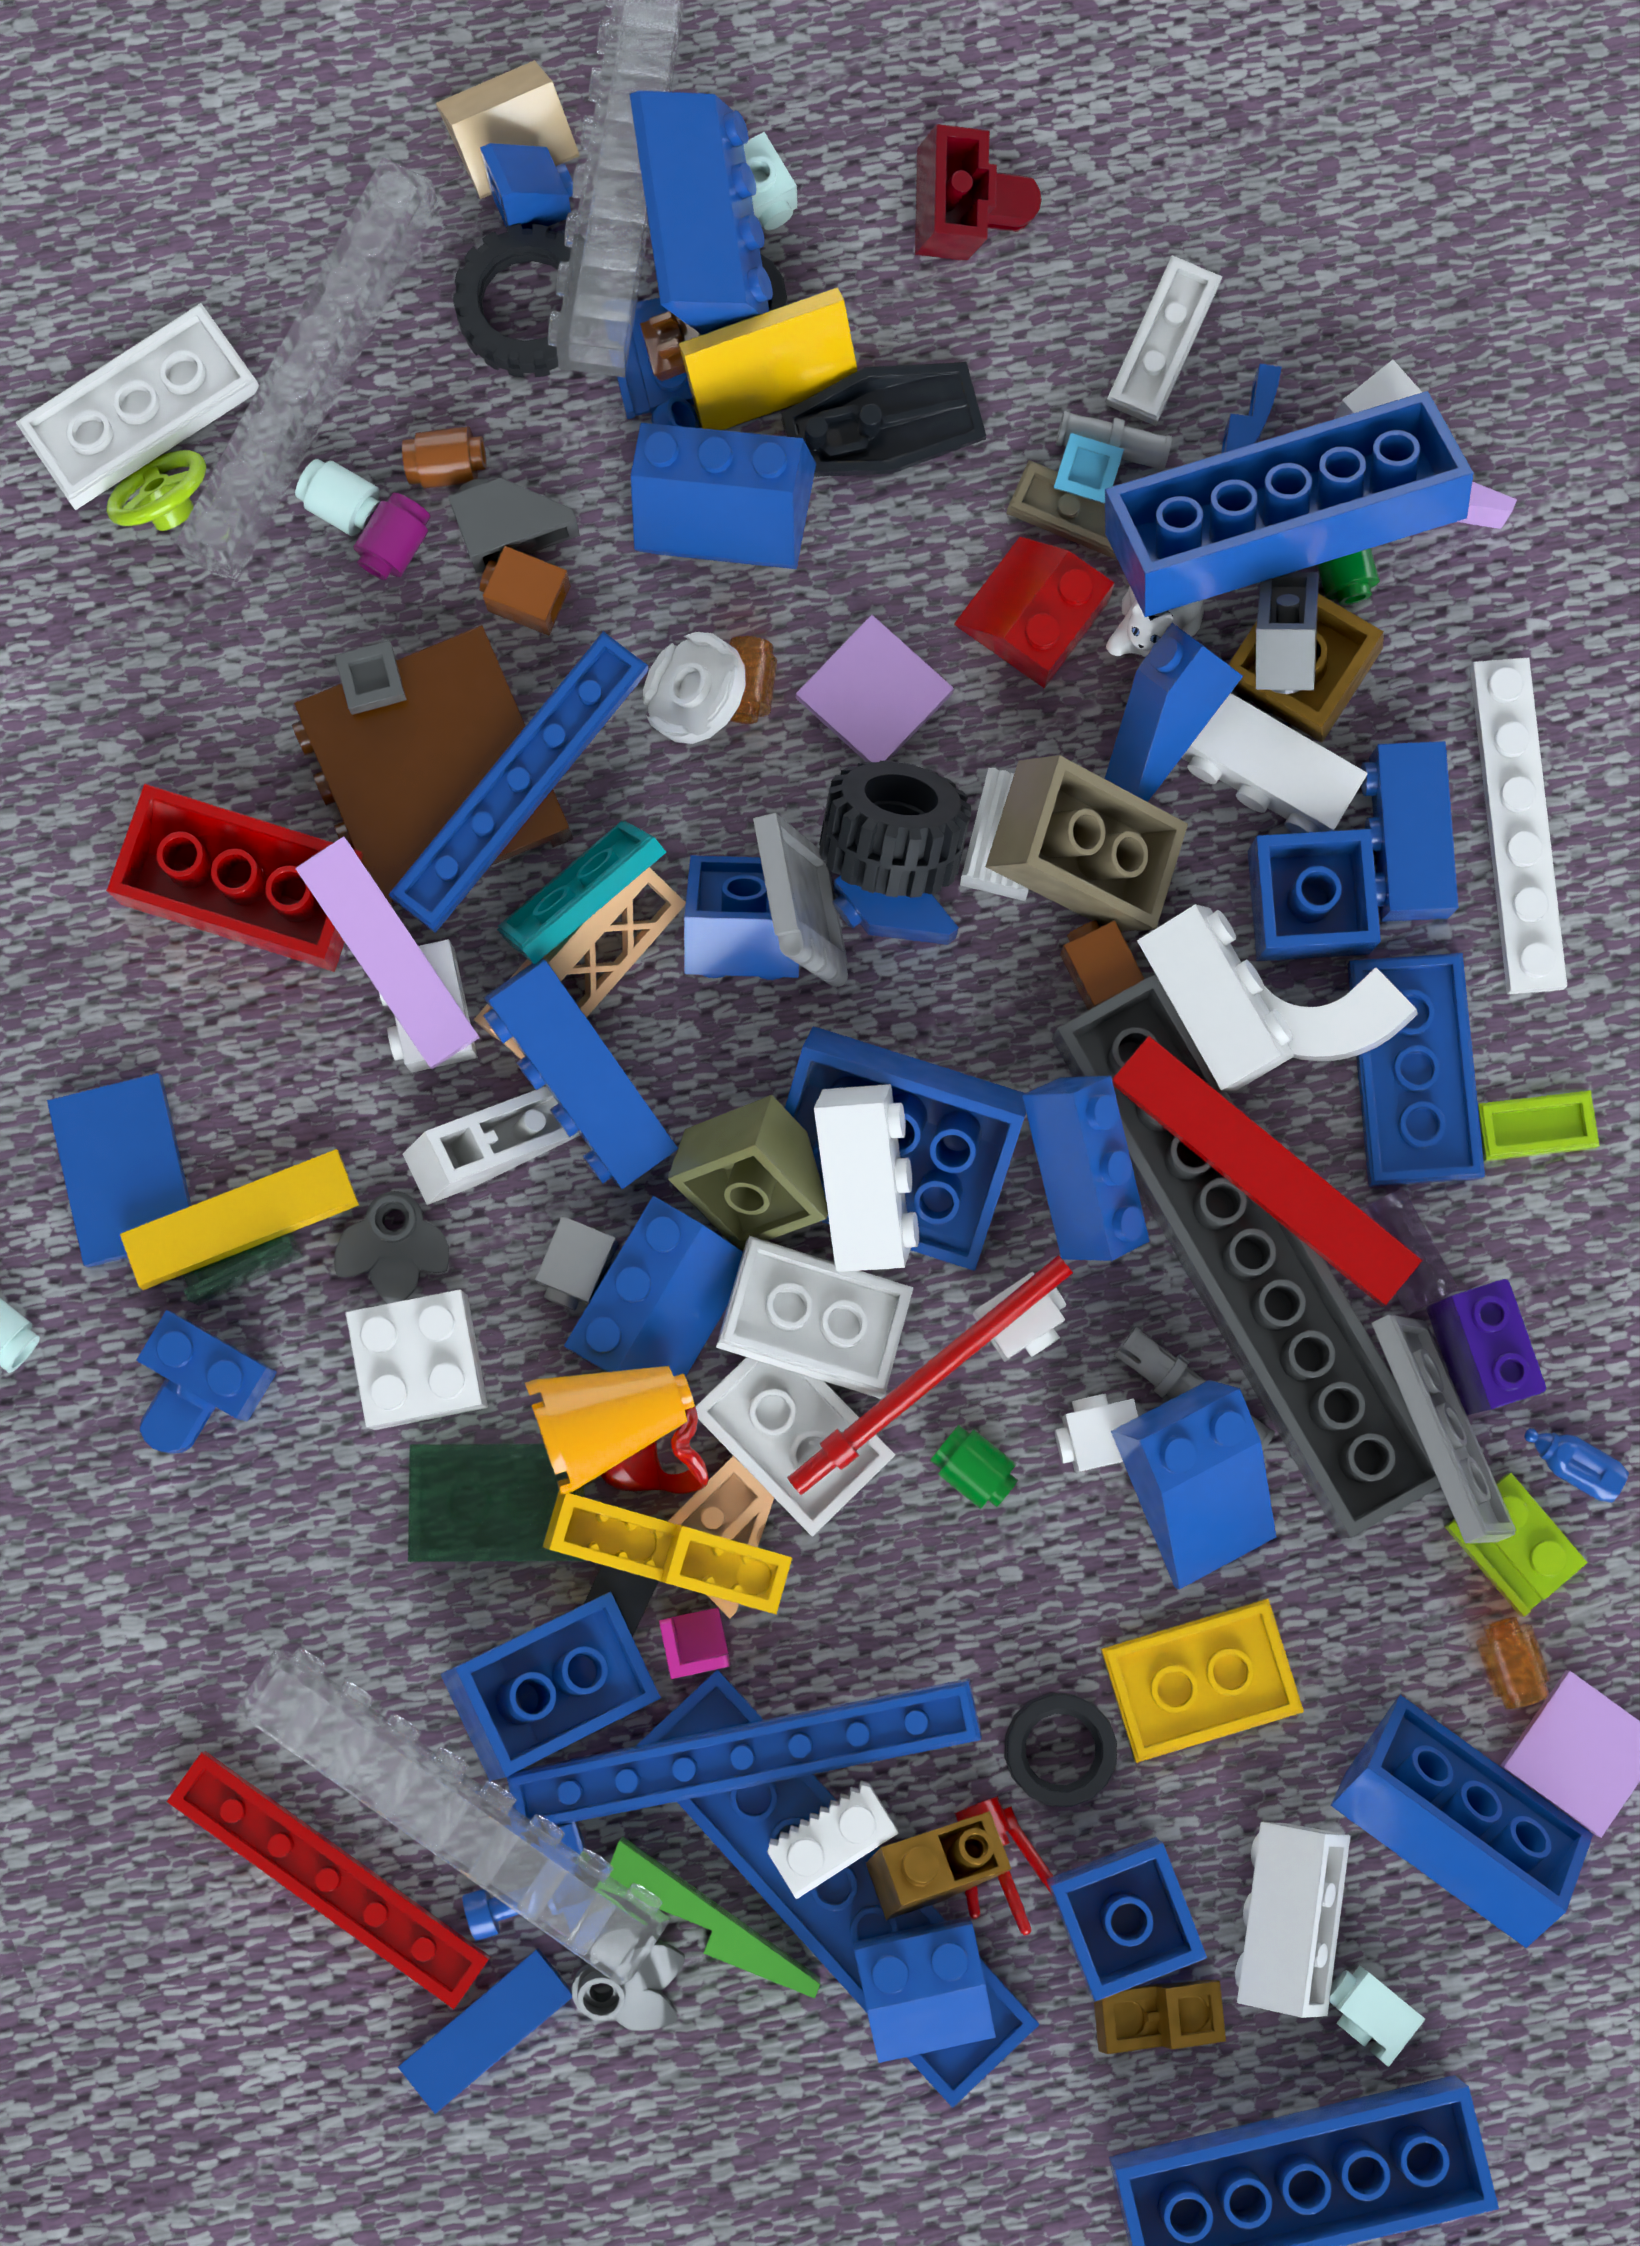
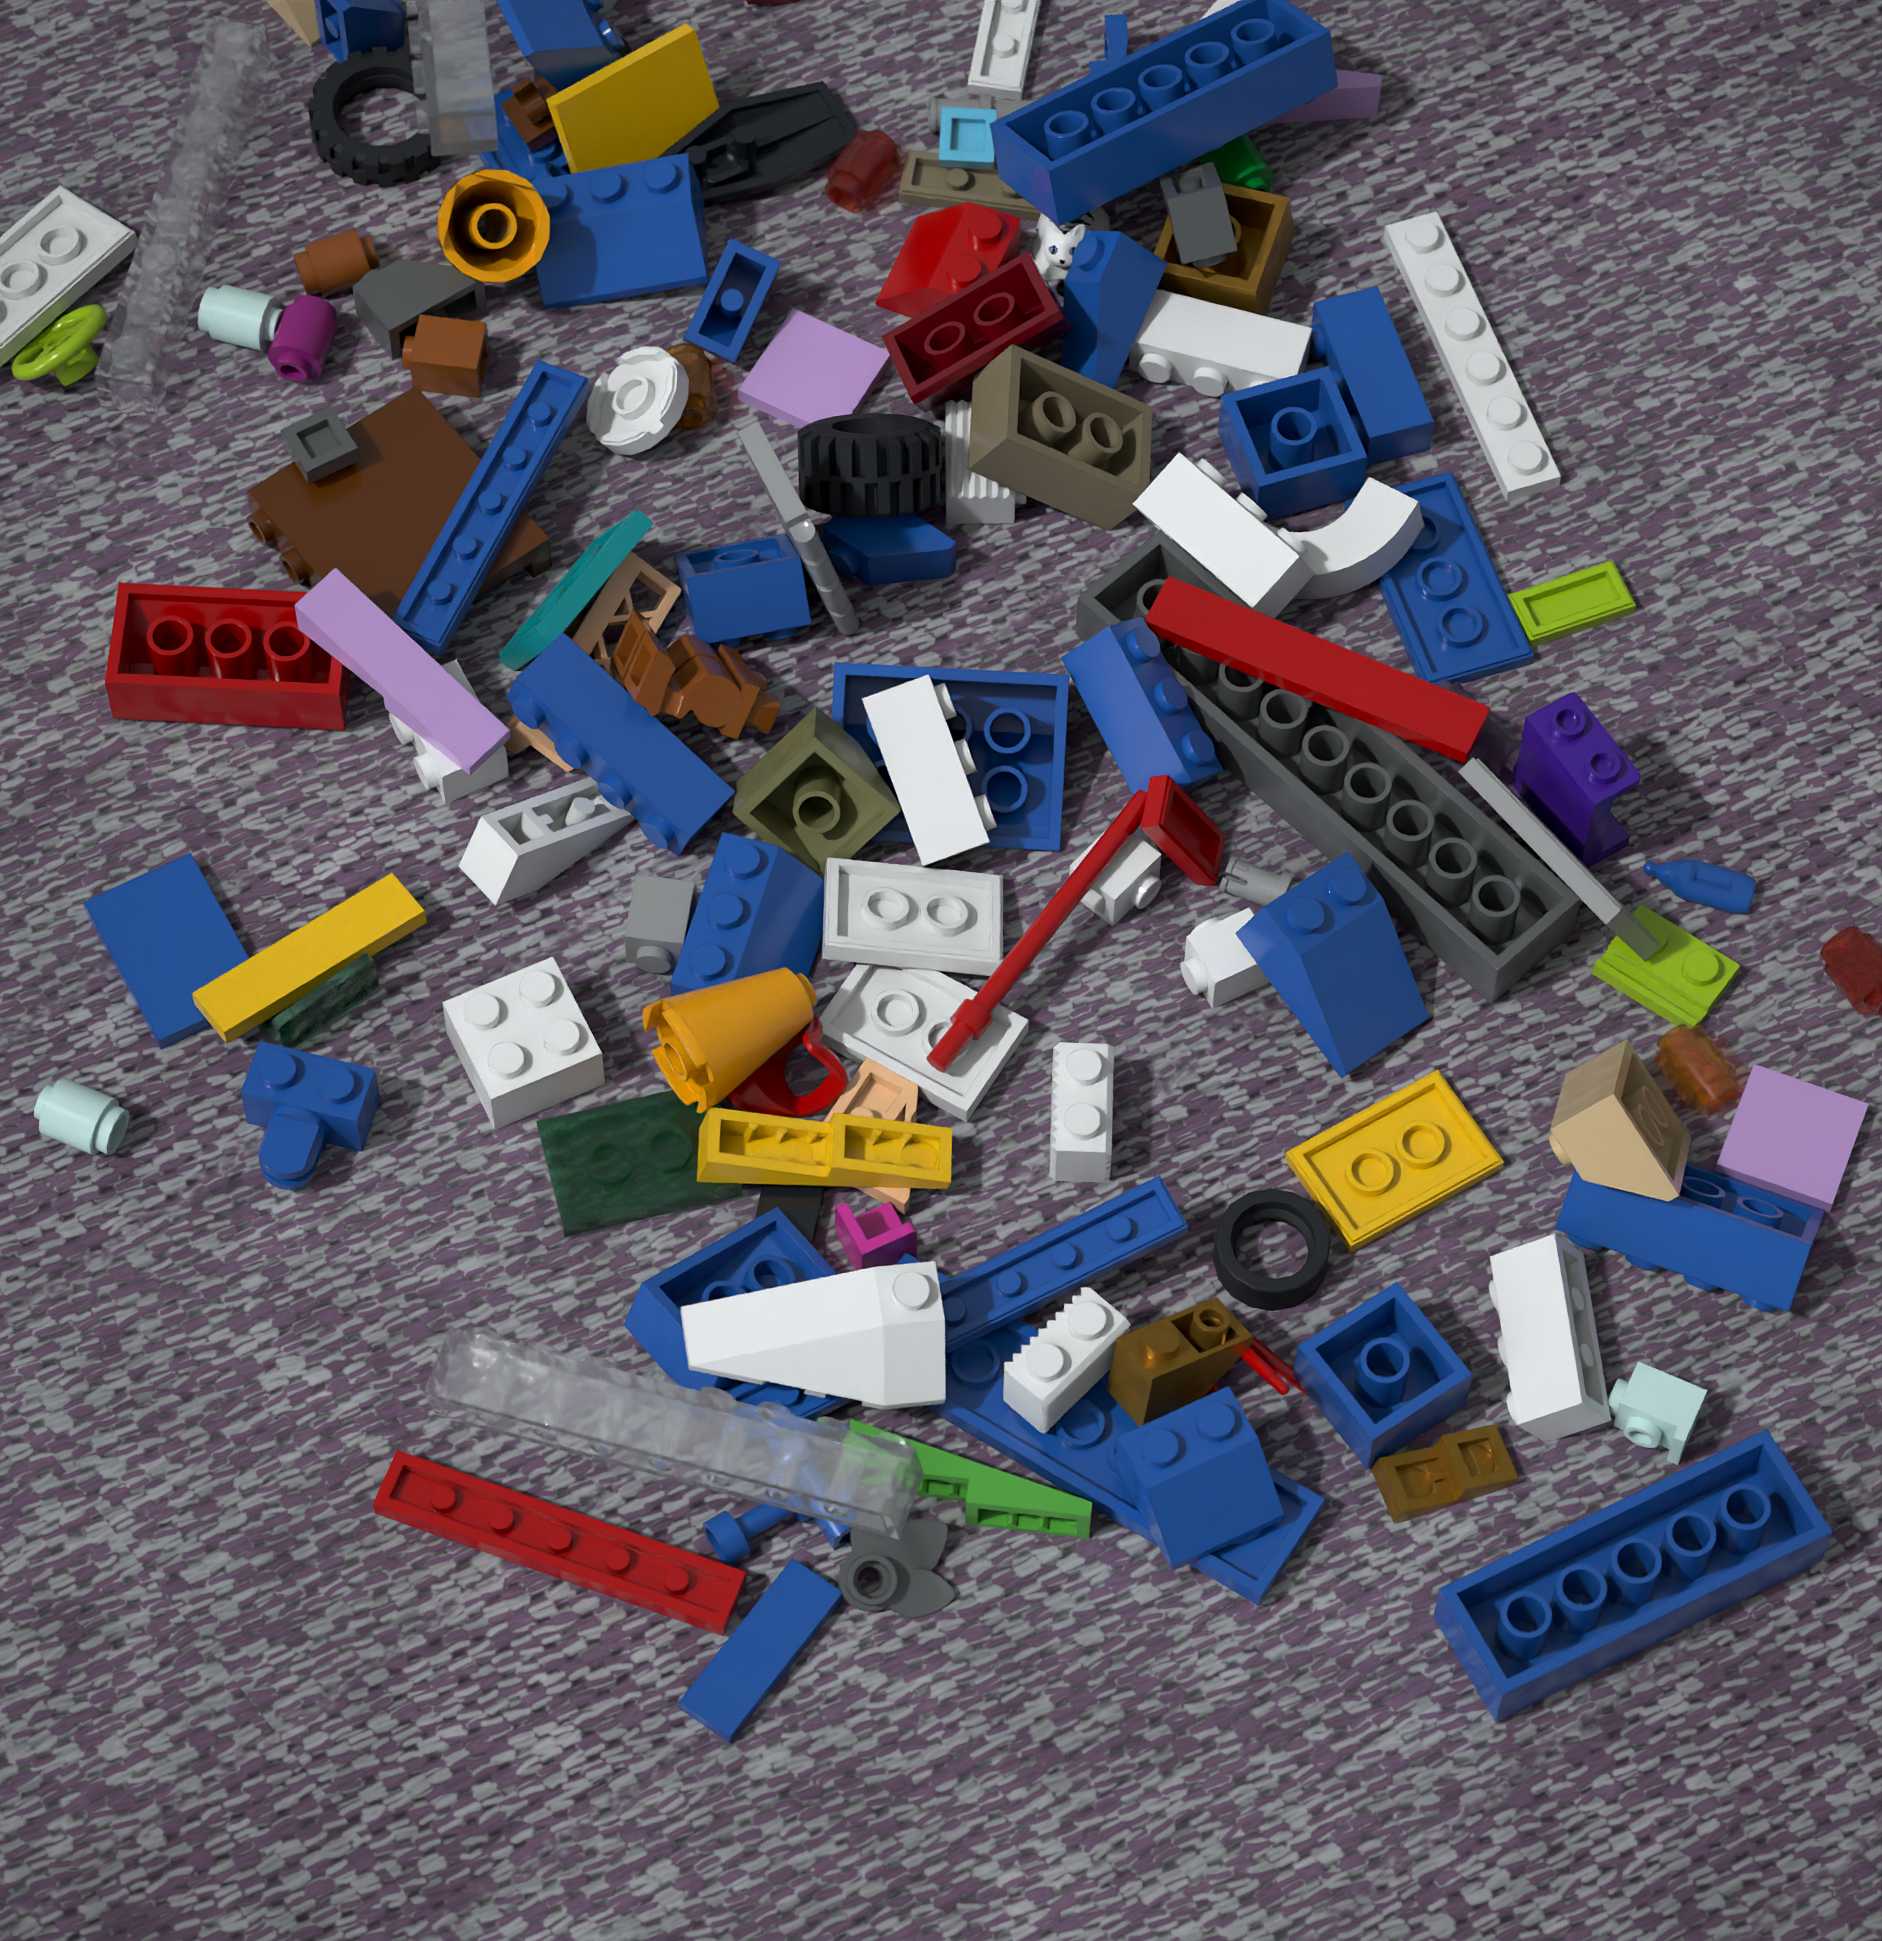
camera: 15 degrees left, 20 degrees down
dark grey plate [334,1191,449,1304] -> none
green brick [930,1424,1018,1509] -> none
dark orange brick [1060,920,1144,1010] -> none
none -> light orange cone [436,169,550,283]
none -> dark orange hips [610,609,782,739]
none -> white wedge [680,1261,946,1410]
none -> blue slope [683,238,781,364]
none -> clear red brick [824,130,901,213]
none -> dark red slope [881,251,1072,413]
none -> white brick [1049,1042,1114,1183]
none -> red tile [1140,774,1226,886]
none -> tan slope [1549,1039,1691,1202]

